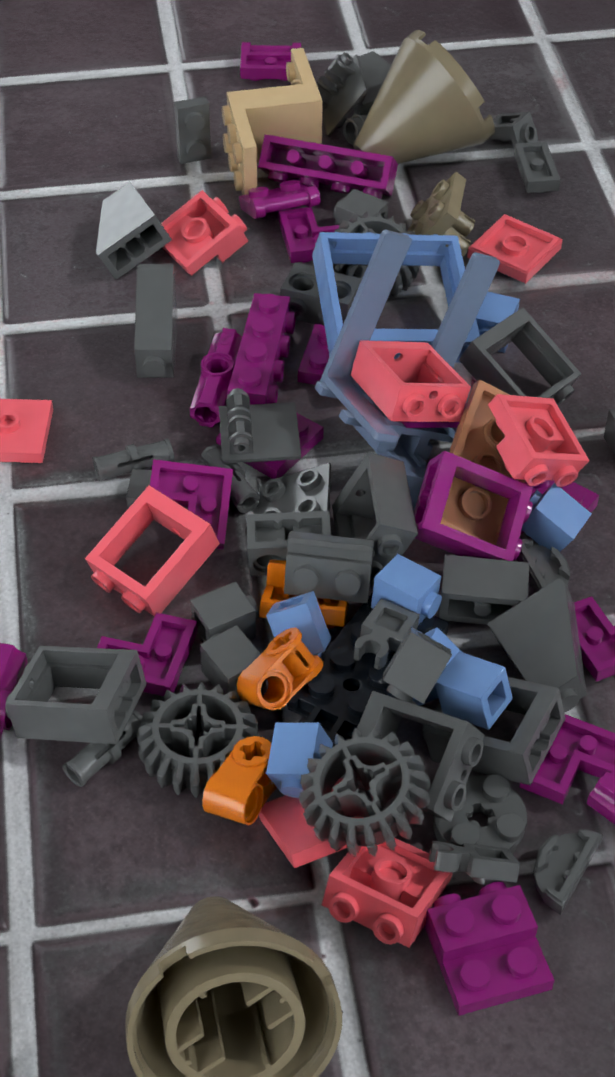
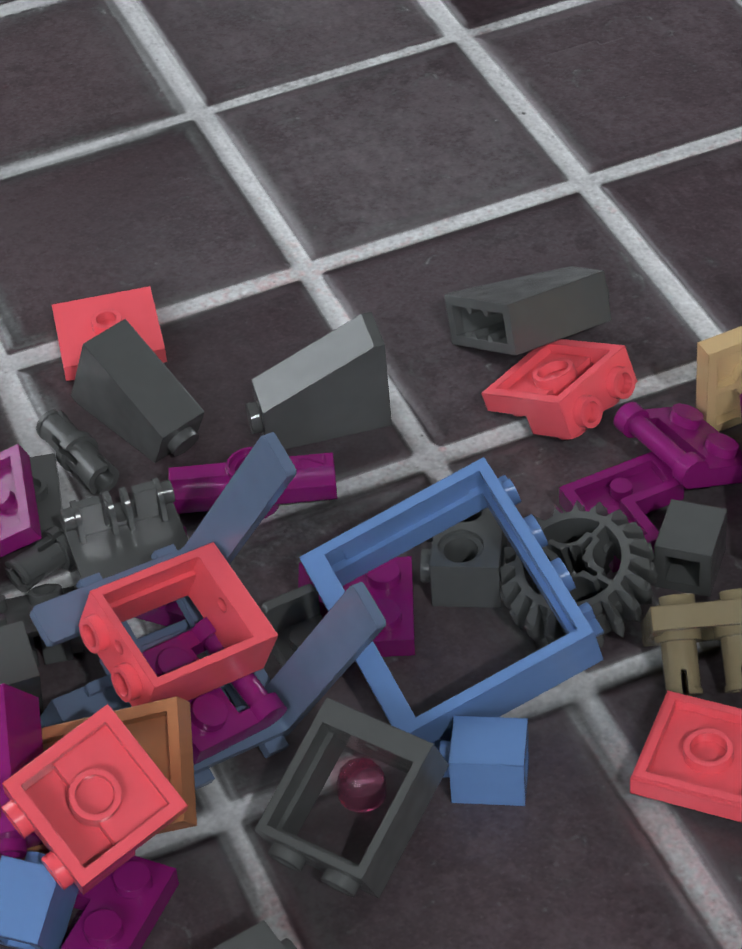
camera: 80 degrees right, 5 degrees down
magenta brick [228,293,296,405] -> none
none -> dark grey slope [71,319,205,463]

